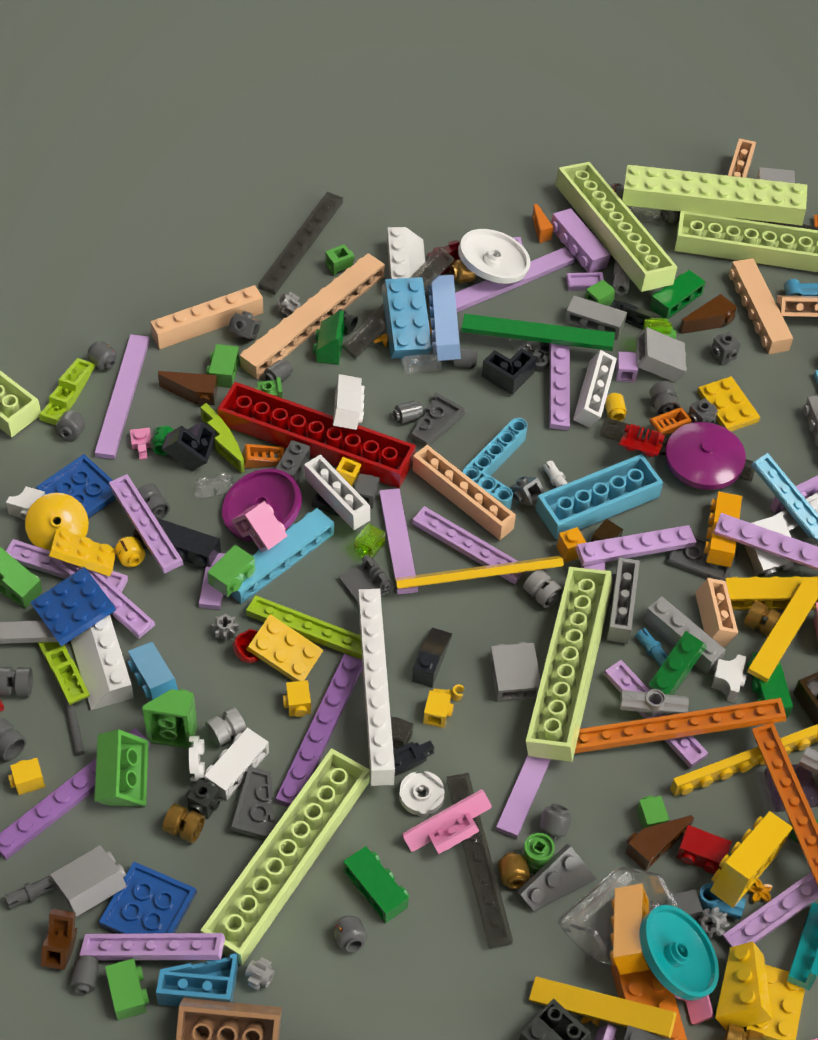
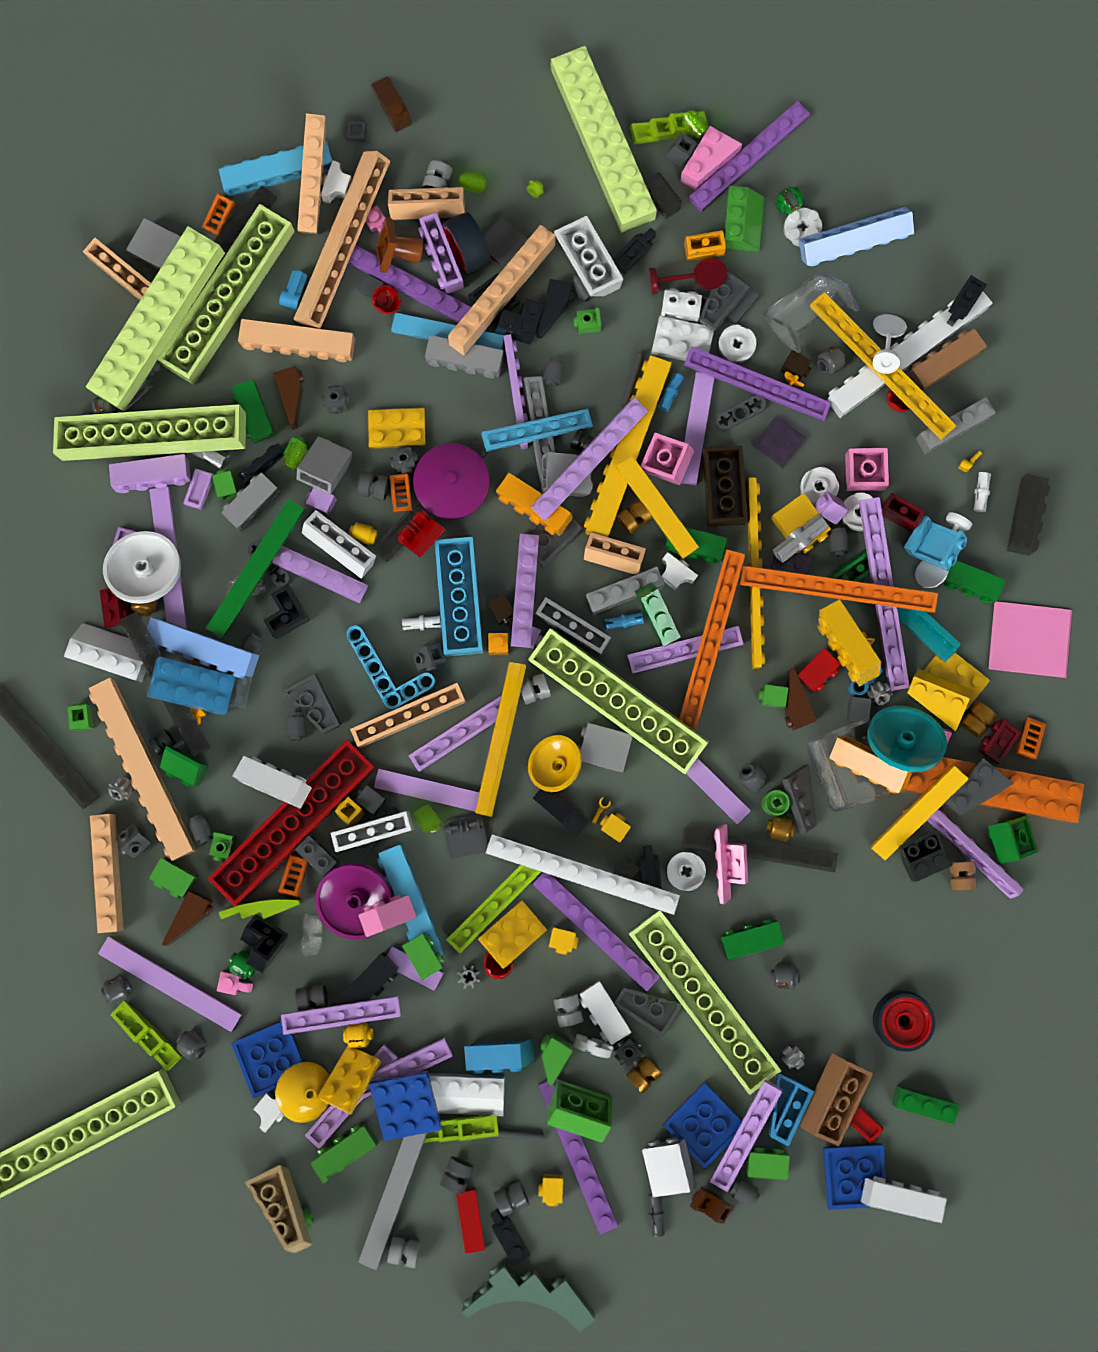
camera: 60 degrees left, 30 degrees up
orange slope [532,204,553,243] -> none
light grey piece [620,689,689,717] -> none
none -> yellow dish [528,735,582,792]

